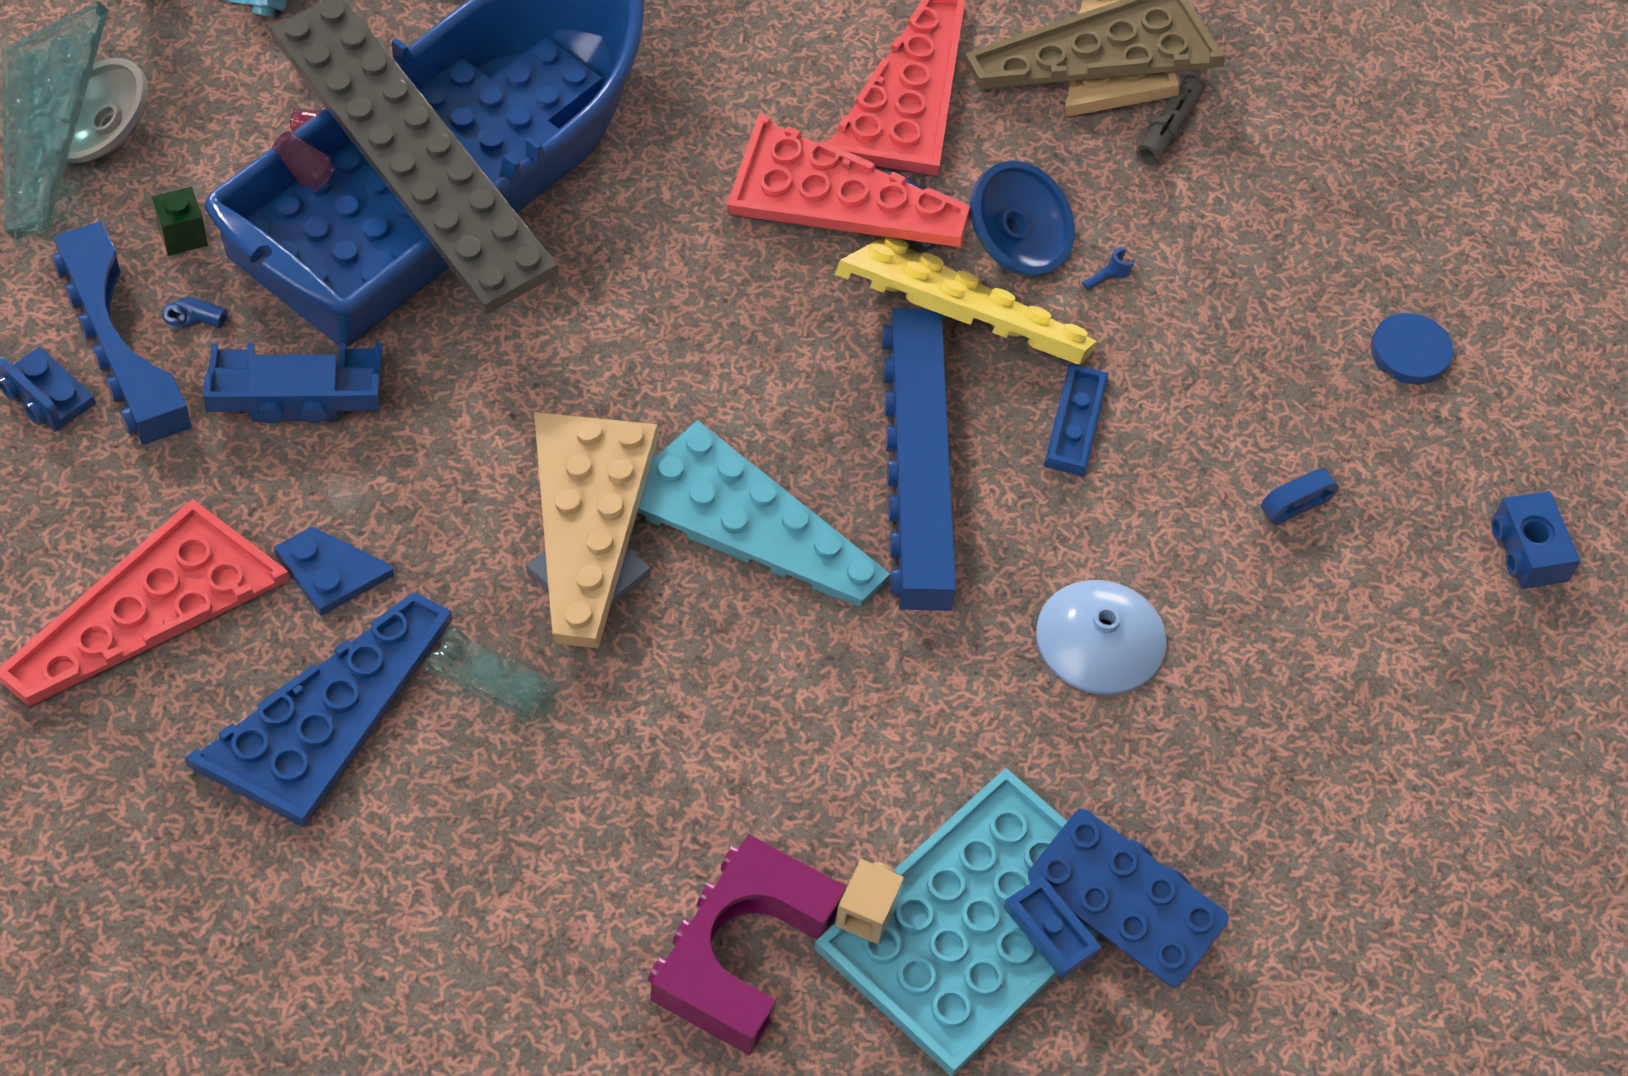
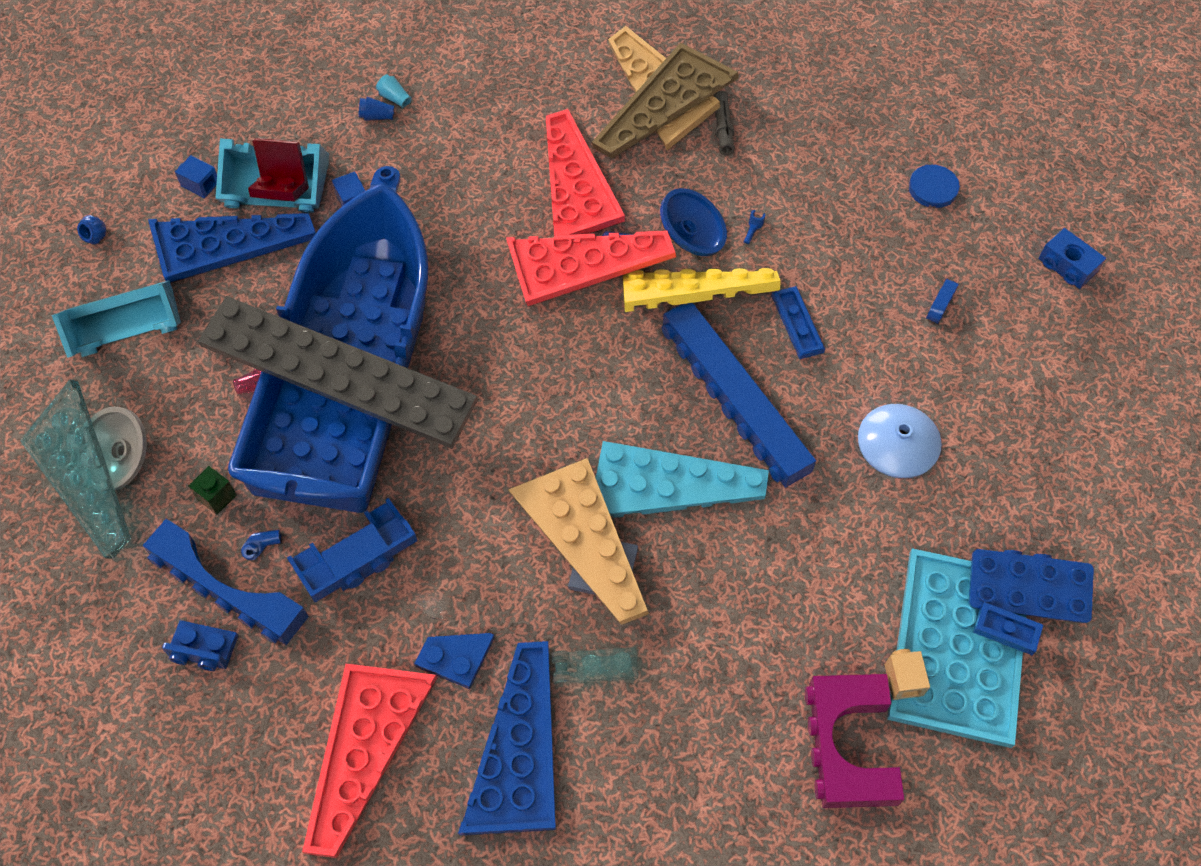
camera: 25 degrees left, 5 degrees up
clear pink cone [272,131,334,191] -> none

